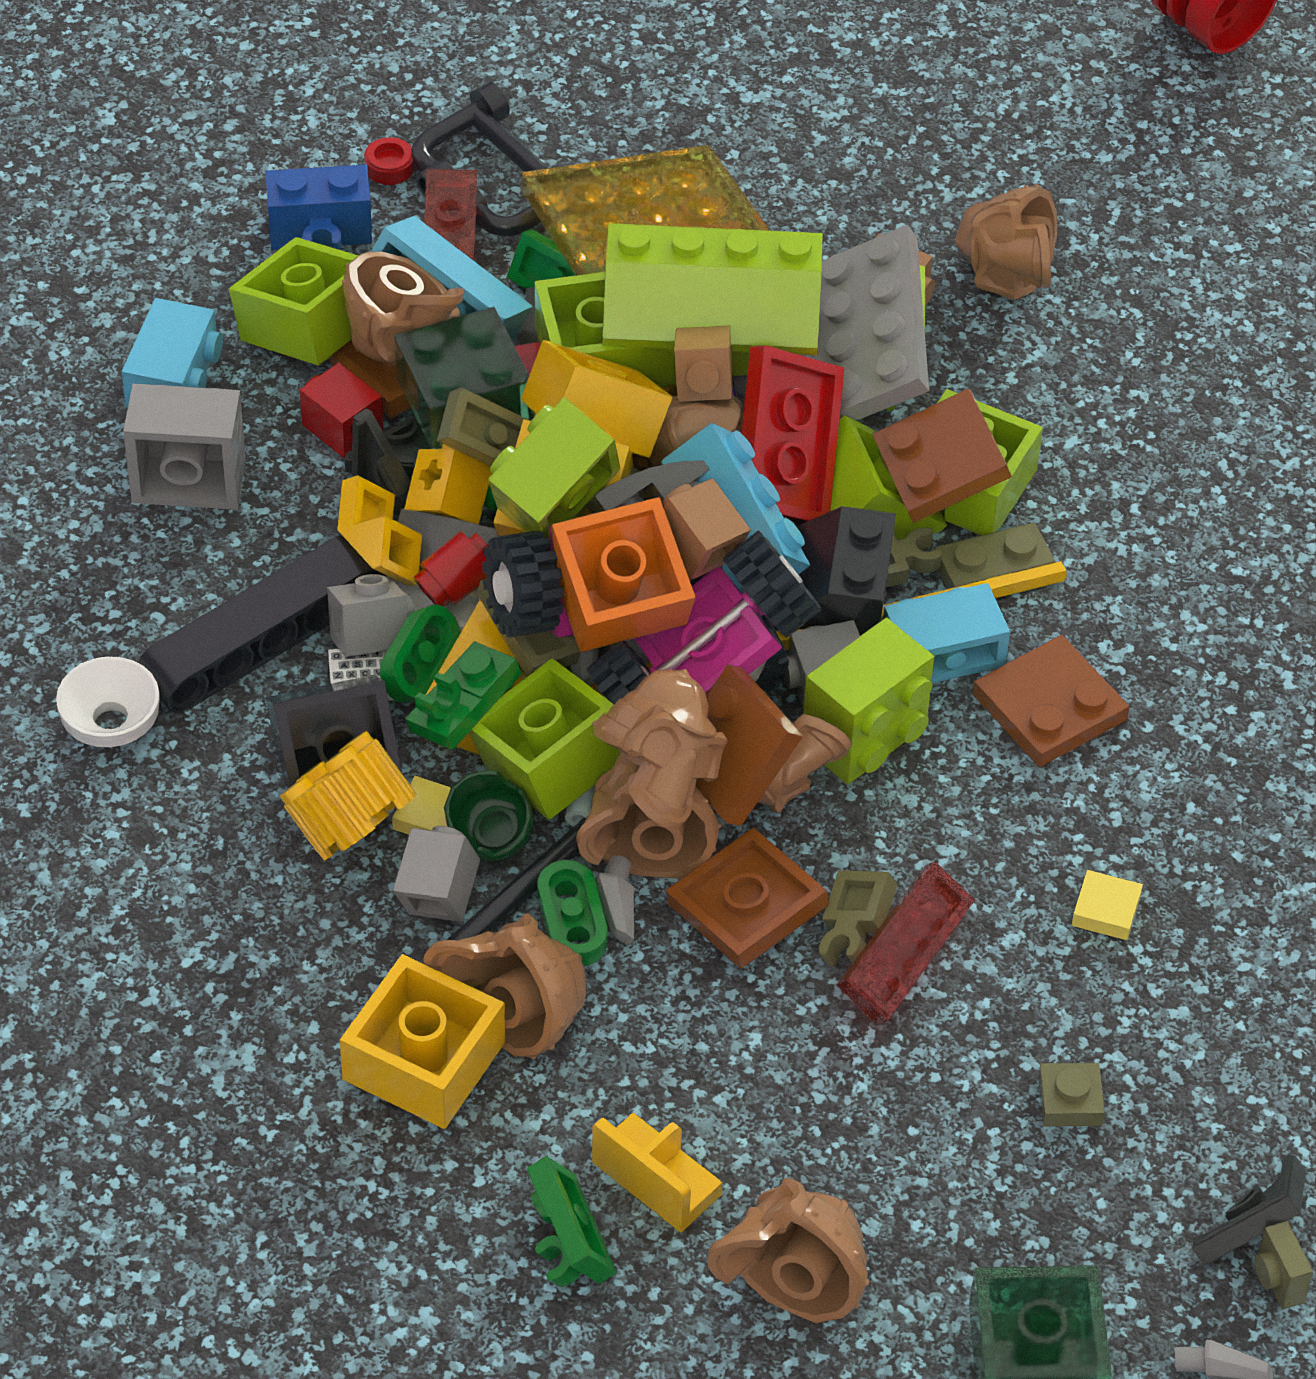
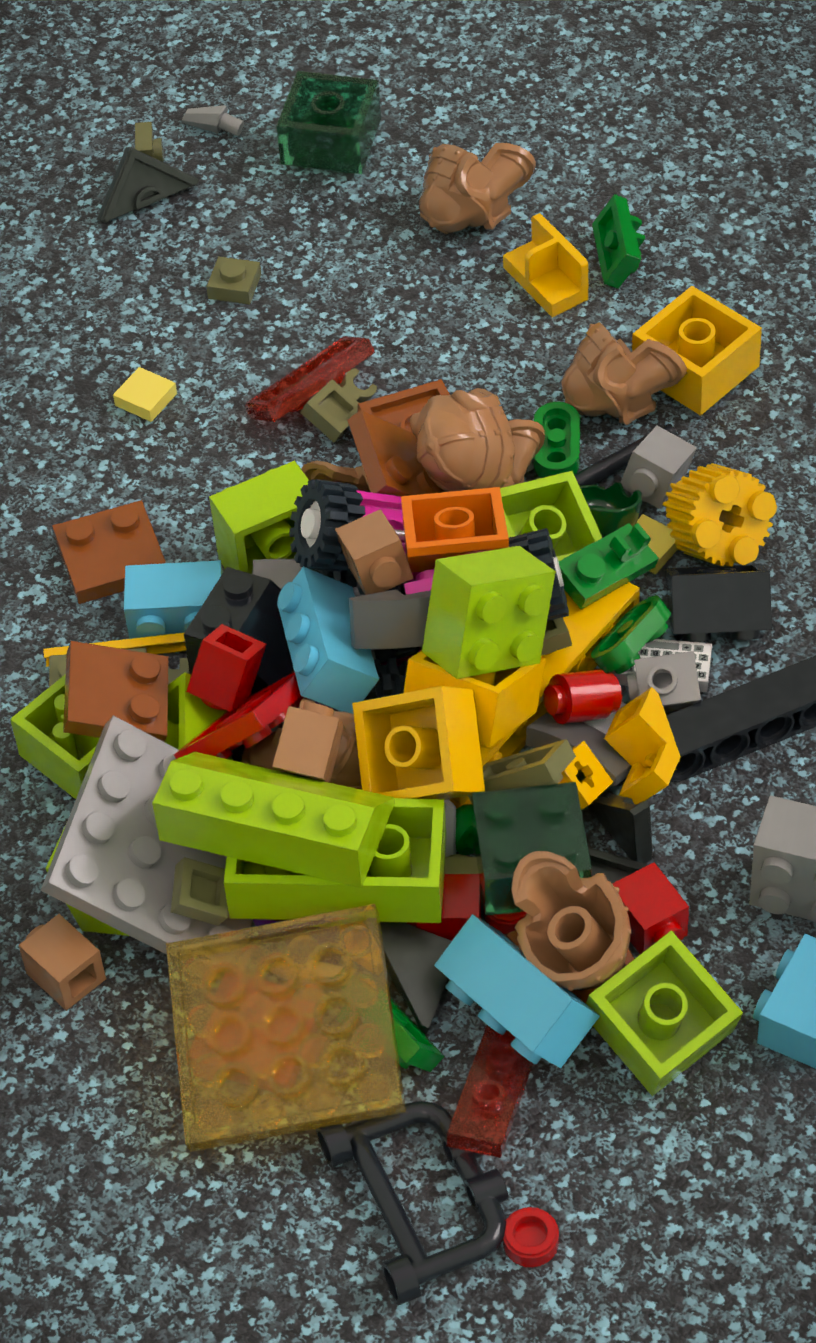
camera: 160 degrees left, 0 degrees up
blue brick [265,164,372,250] -> none
none -> red brick [186,624,267,712]

